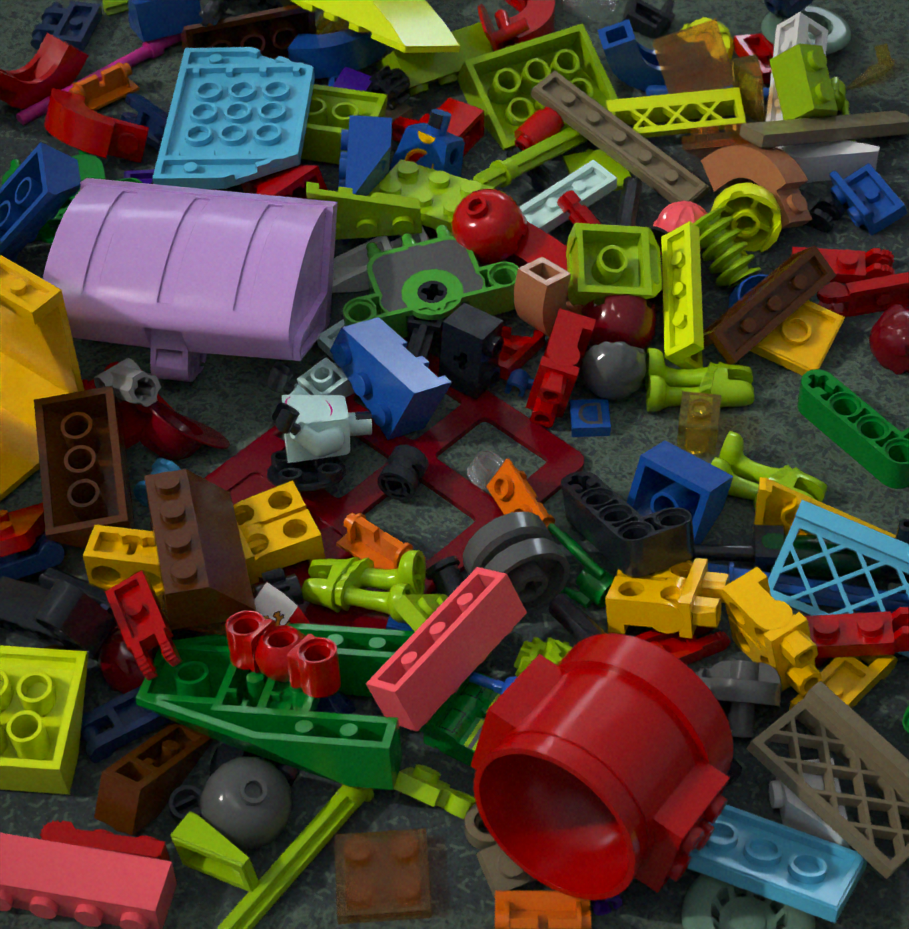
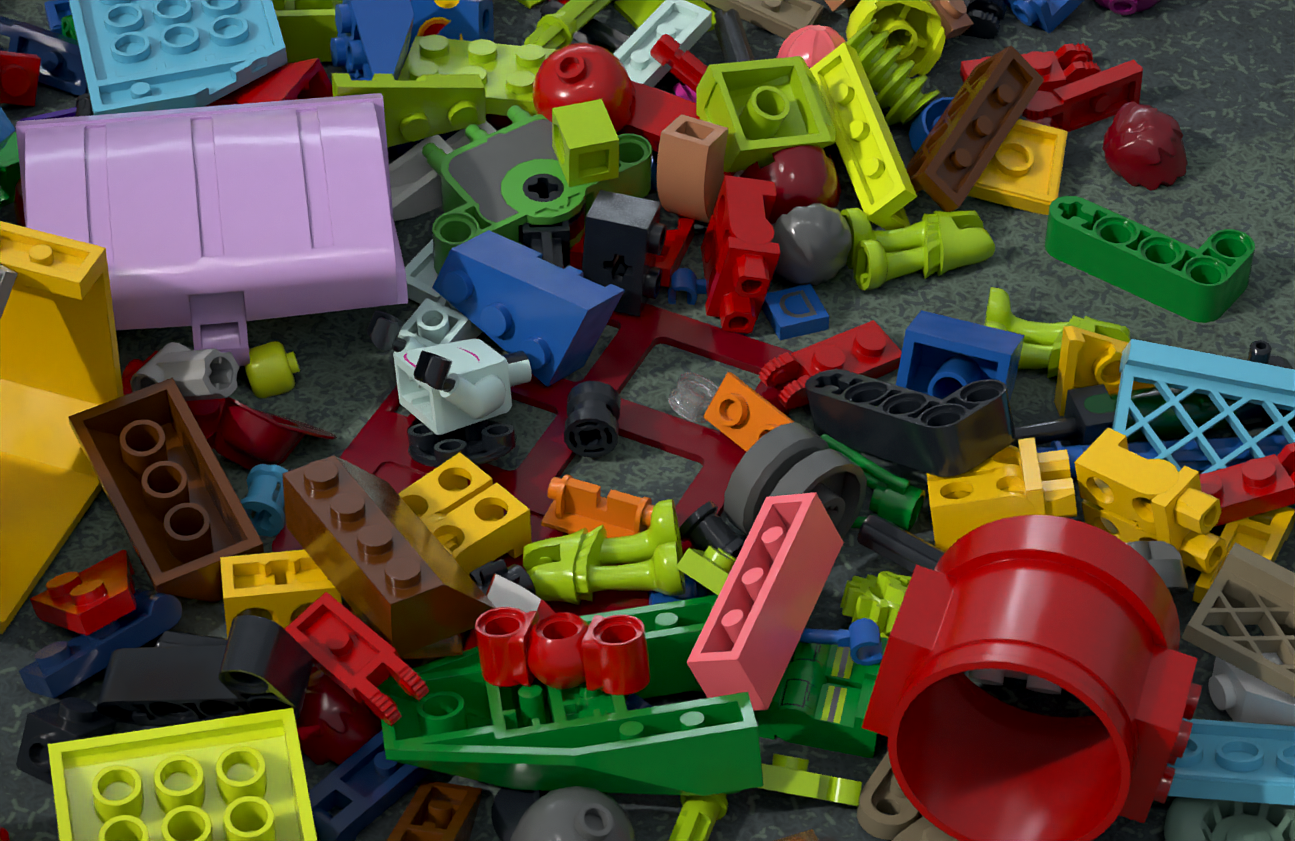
camera: 20 degrees left, 5 degrees down
clear yellow brick [677,391,721,454] -> none
none -> neon yellow piece [244,341,300,398]
none -> lime brick [552,99,619,187]
none -> red hinge [758,320,902,410]

